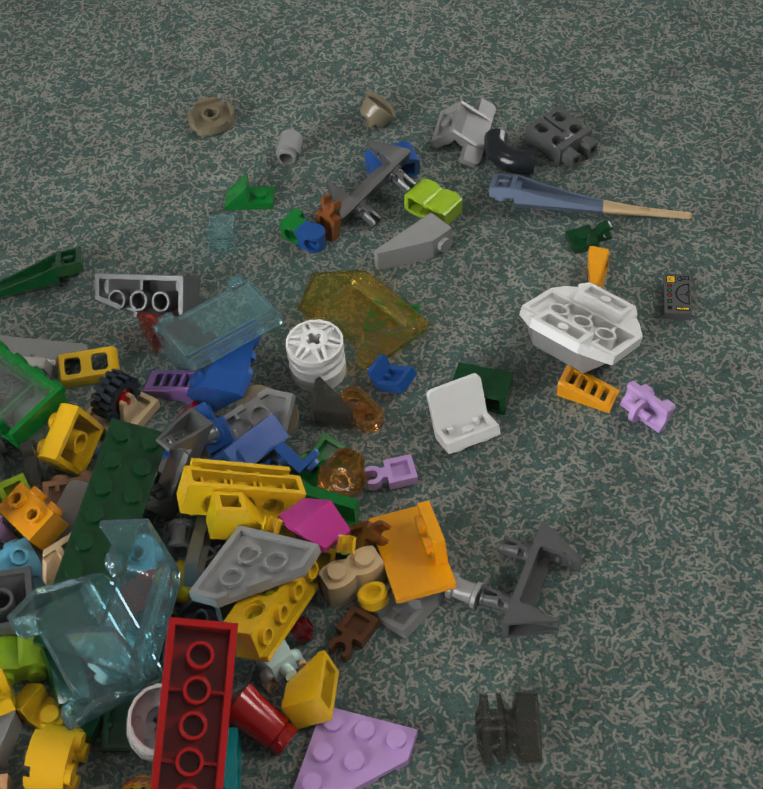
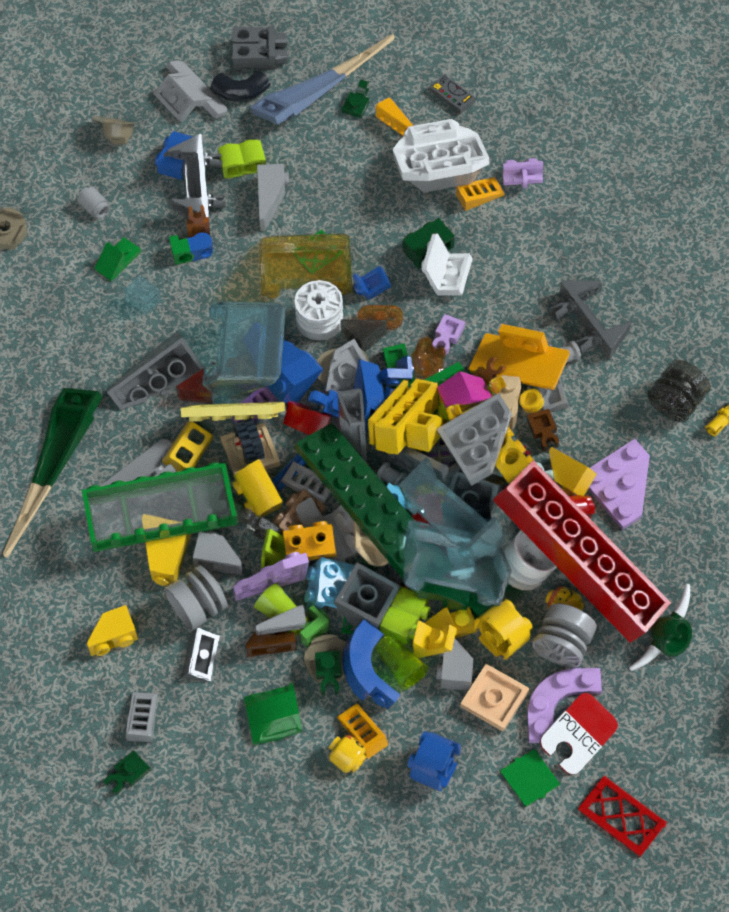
camera: 55 degrees left, 10 degrees up
none -> light yellow plate [181,402,285,421]

